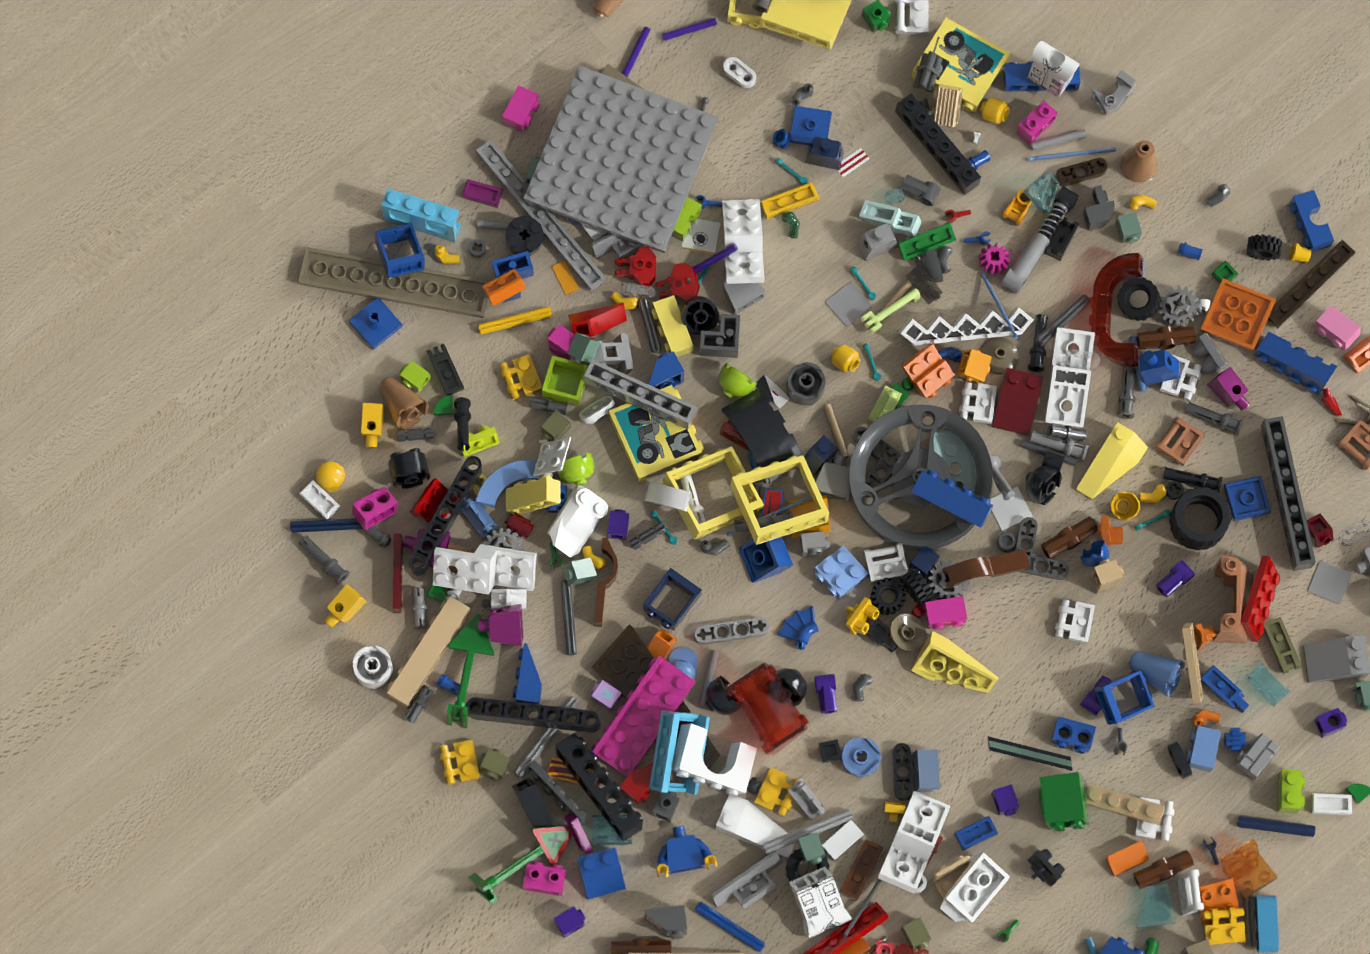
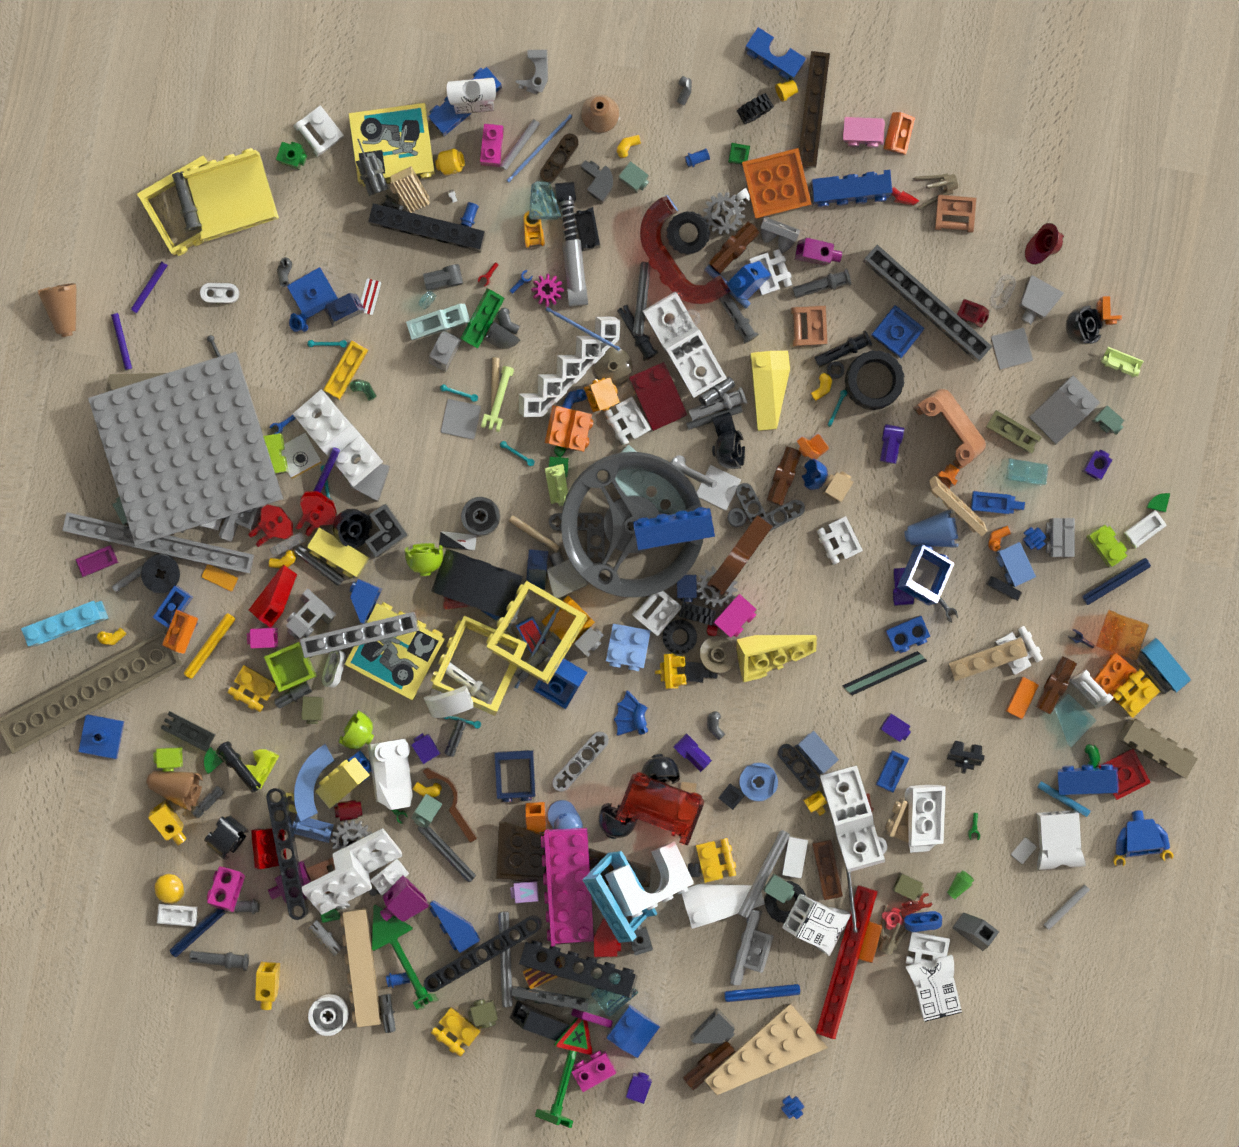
camera: 30 degrees left, 15 degrees up
blue window [375,223,425,278] -> none
dark red tile [393,533,403,613] -> none
dark grey bush [469,239,486,258] -> none
dark pink brick [502,85,540,132] -> none
white hinge [533,437,571,477] -> none
sand green brick [567,332,601,364] -> none
blue torso [657,826,718,877] -> none
light grey bar [699,650,719,708] -> none
dark grey arm [700,538,730,556] -> none
light grey hinge [787,777,825,820] -> none
yellow head [831,345,860,373] -> none
clear smoke hinge [906,264,943,305] -> none
green brick [1039,772,1089,832] -> none
yellow hair [1110,492,1140,521] -> none
red plate [1241,555,1280,642] -> none

